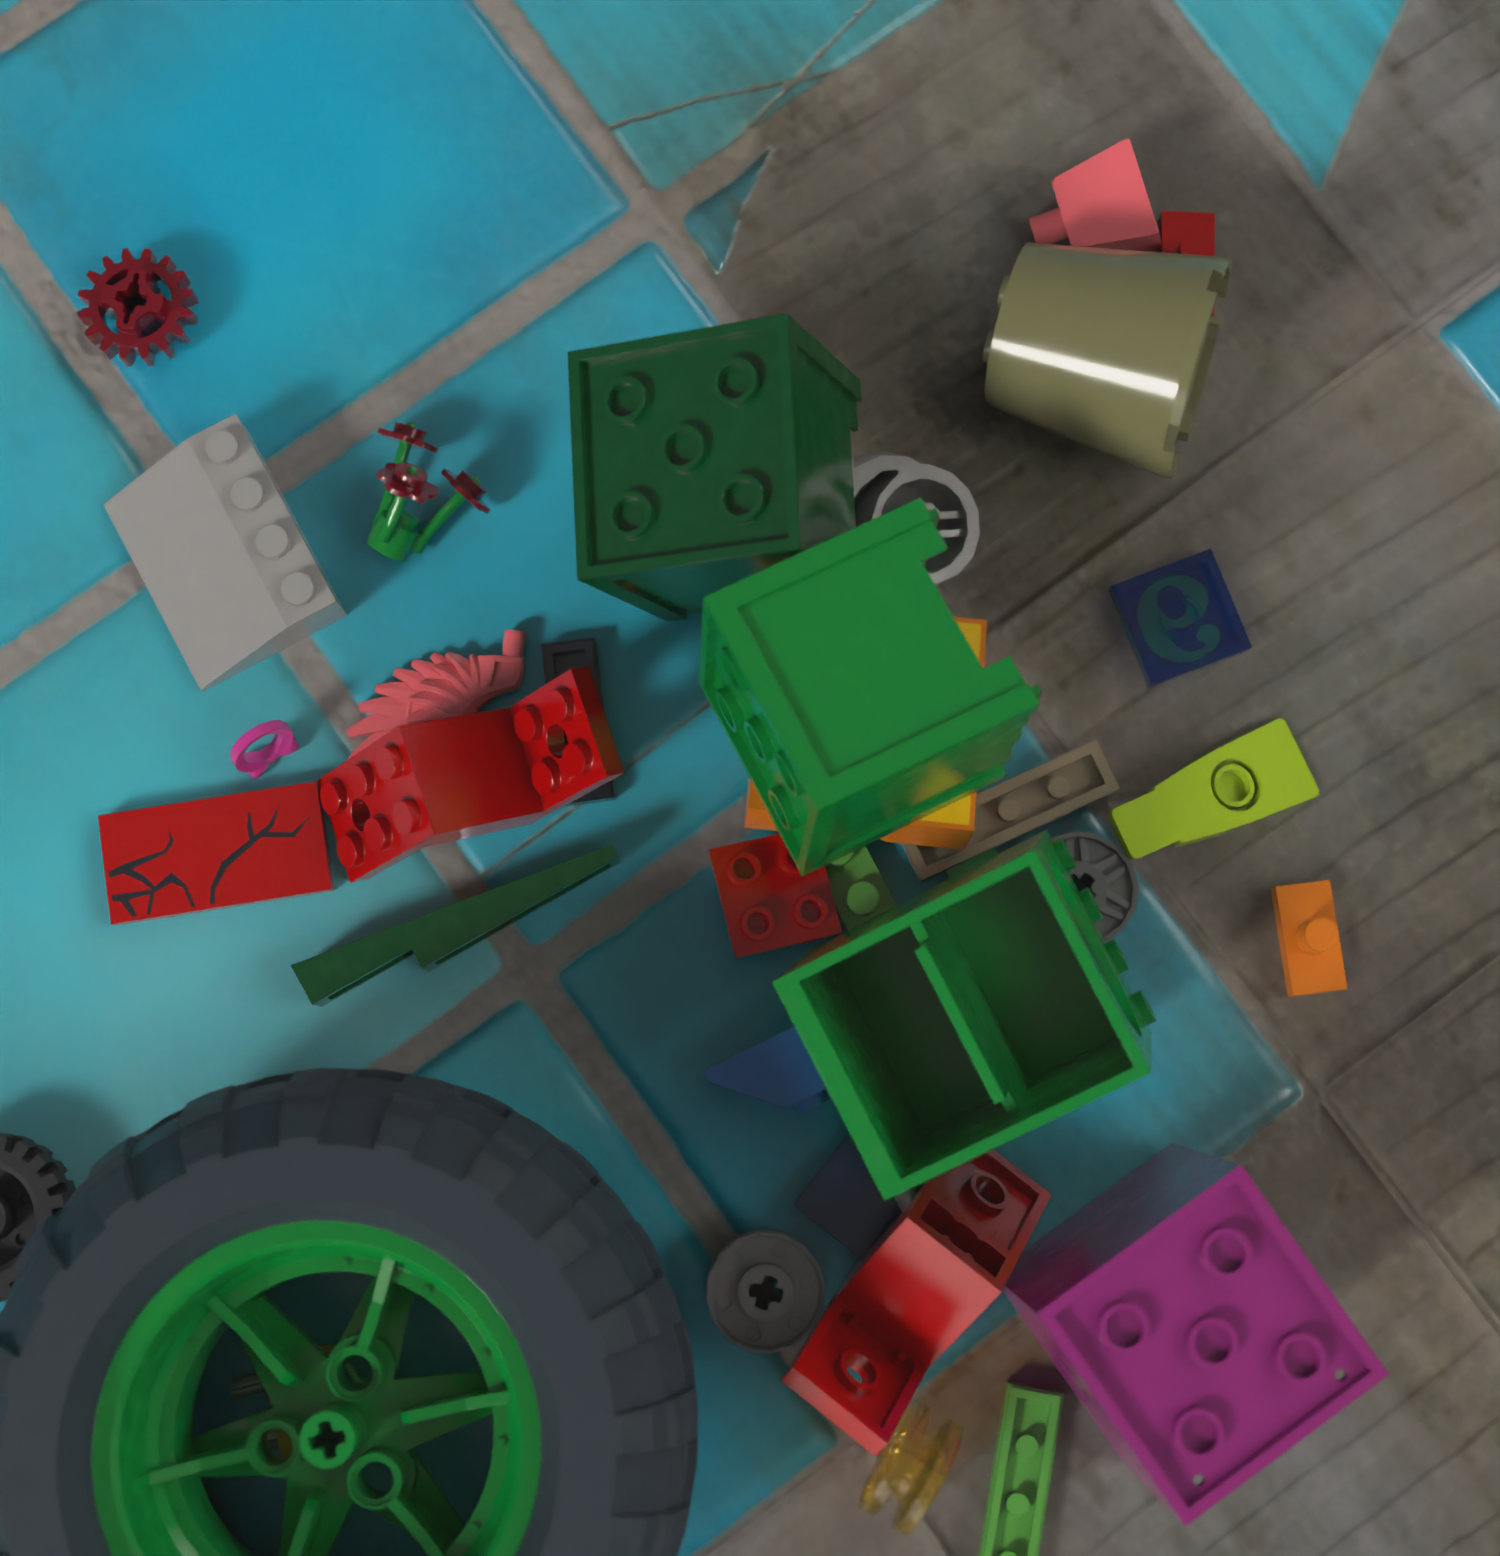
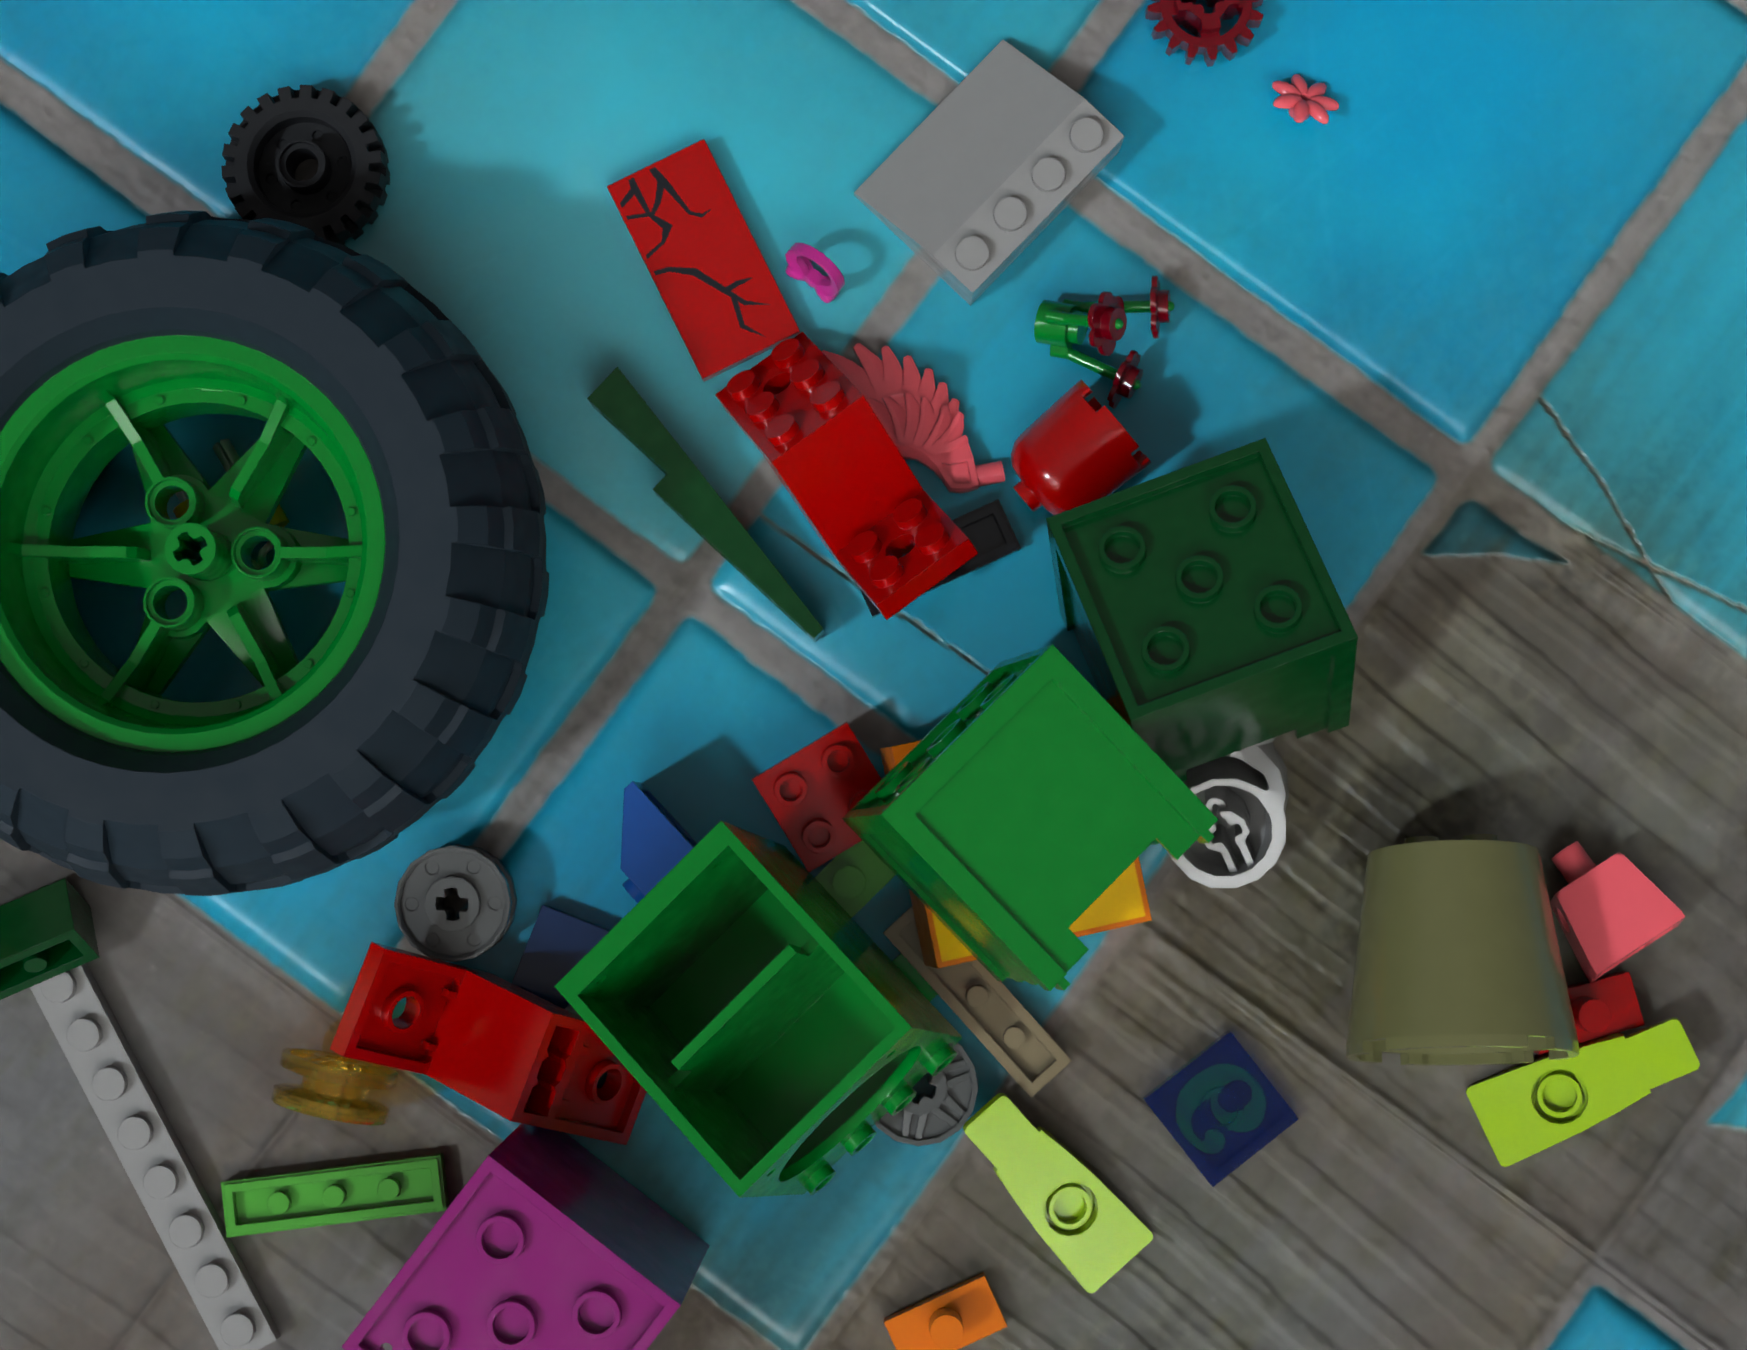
camera: 75 degrees right, 5 degrees up
none -> red cylinder [1011,380,1151,515]
none -> coral plant [1272,74,1339,124]
none -> lime piece [1466,1017,1700,1167]

